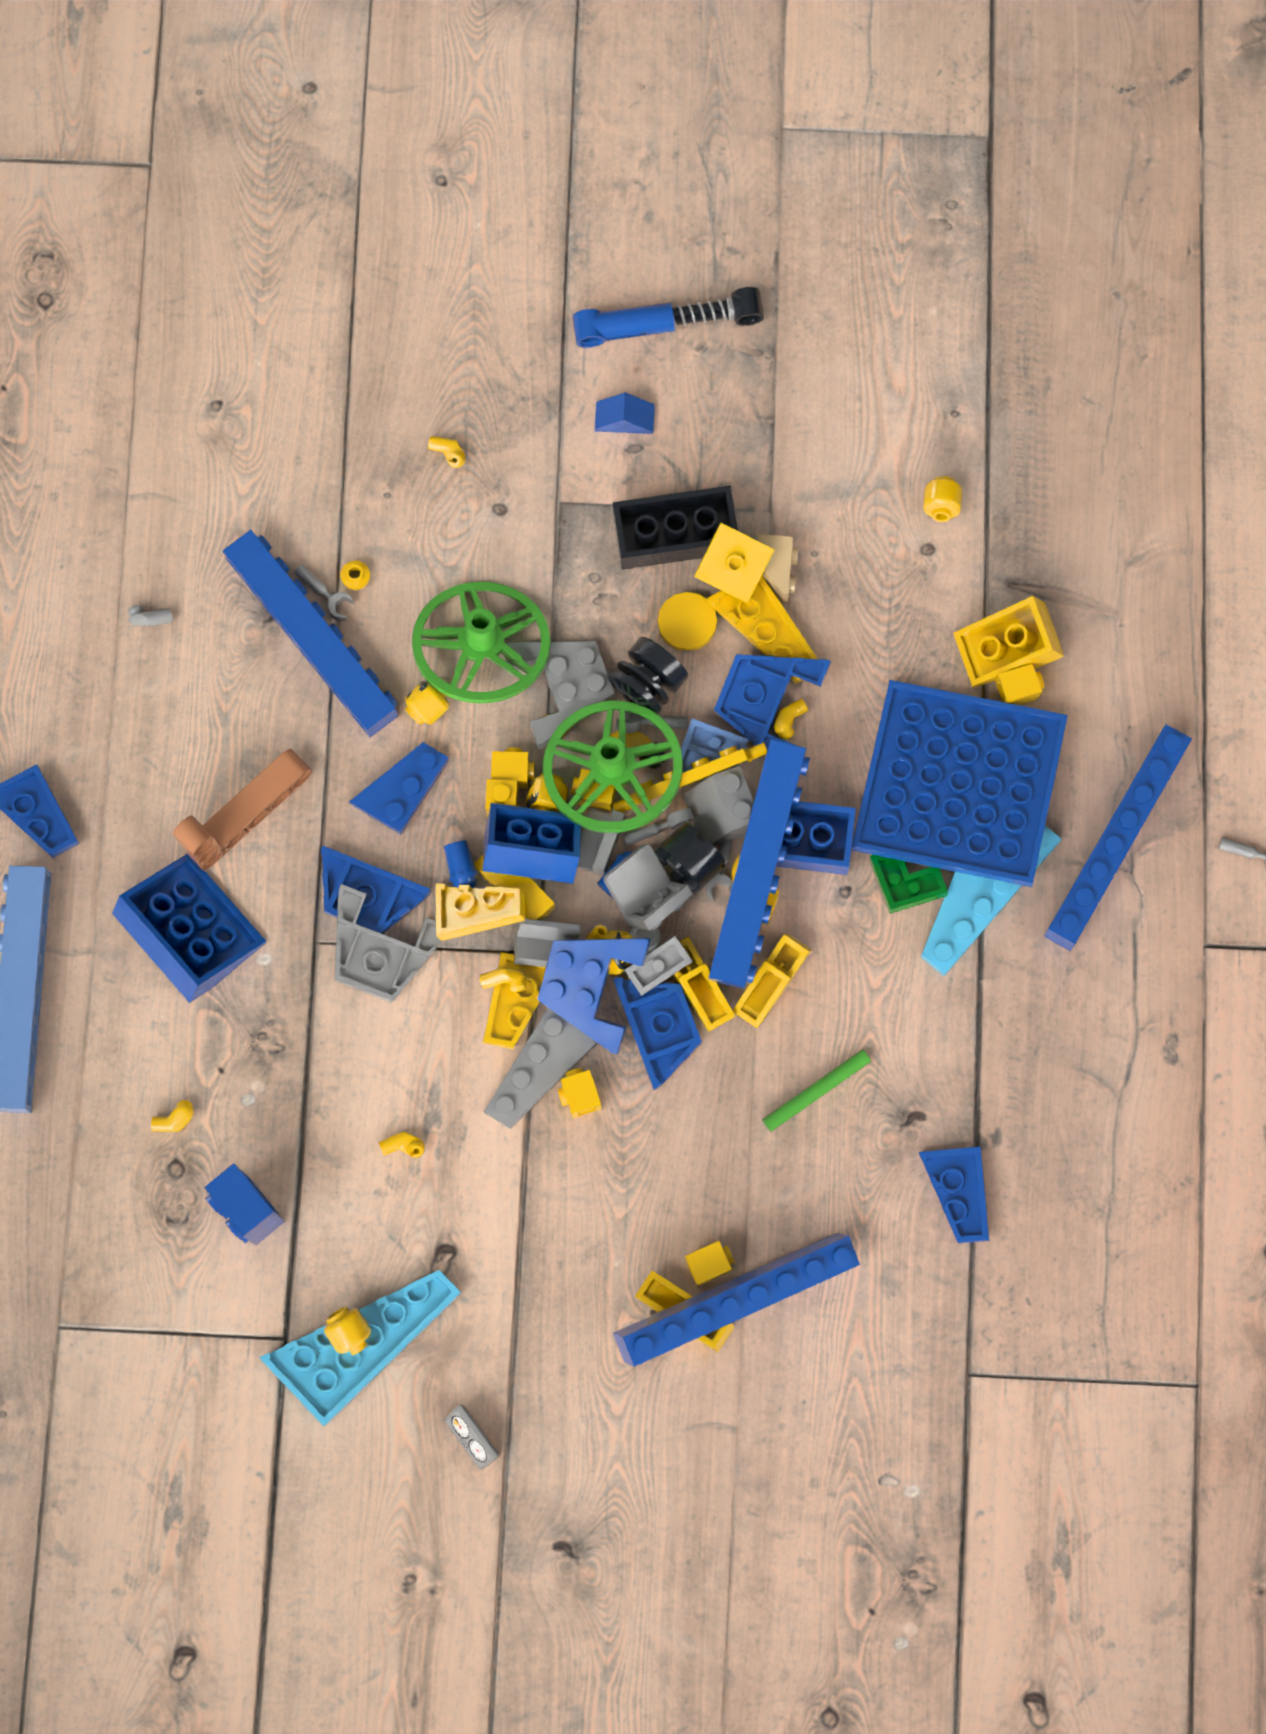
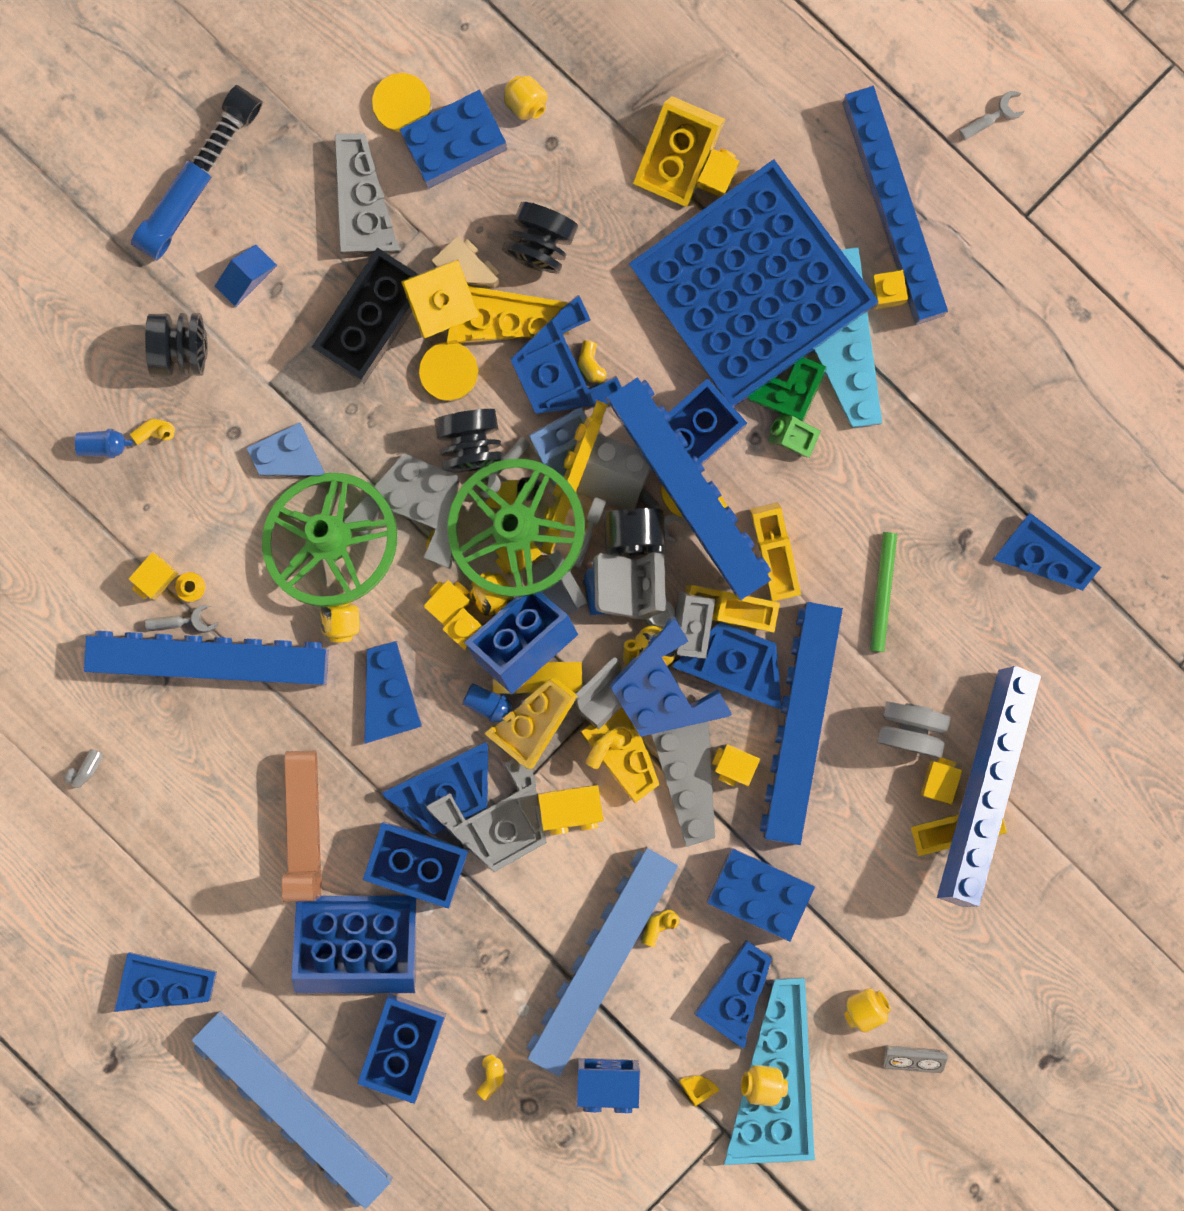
camera: 50 degrees left, 10 degrees up
none -> blue piece [75,429,133,459]
none -> yellow brick [129,552,179,600]
none -> black wheel [145,313,208,377]
none -> medium blue wing [247,422,325,476]
none -> light grey wing [334,133,400,254]
none -> blue brick [357,994,447,1104]
none -> blue brick [363,821,469,909]
none -> yellow tile [372,73,431,133]
none -> blue brick [400,89,507,189]
none -> black wheel [502,202,578,274]
none -> medium blue brick [526,847,678,1077]
none -> yellow brick [538,784,604,835]
none -> yellow tile [678,1075,720,1106]
none -> blue wing [694,940,772,1049]
none -> blue brick [706,847,815,942]
none -> blue brick [759,602,843,845]
none -> bright green bracket [768,415,821,458]
none -> yellow head [844,988,891,1033]
none -> yellow brick [870,270,908,310]
none -> light grey wheel [877,701,951,758]

